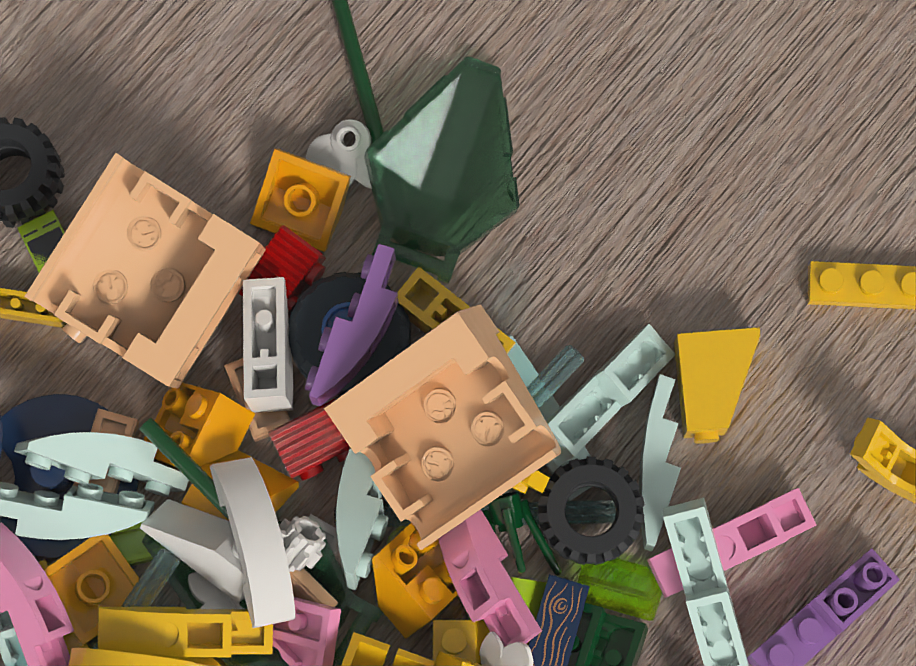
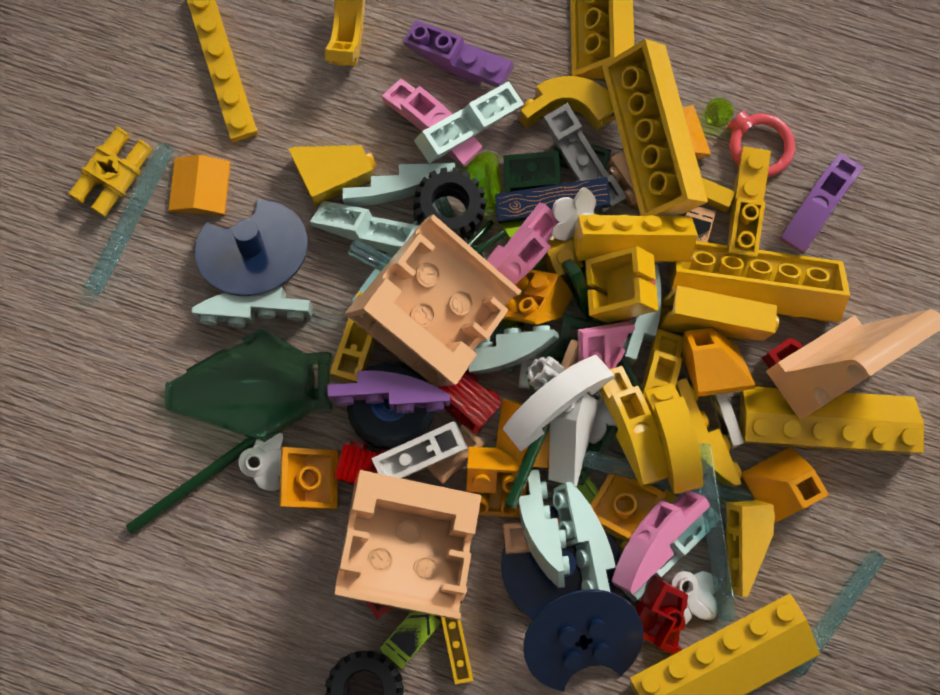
camera: 115 degrees left, 0 degrees up
none -> yellow pin [68,126,153,218]
none -> clear light blue axle [86,143,174,294]
none -> light orange slope [168,154,231,216]
none -> light aqua slope [192,287,313,328]
none -> dark blue piece [195,200,308,296]
none -> dark green tile [561,258,594,320]

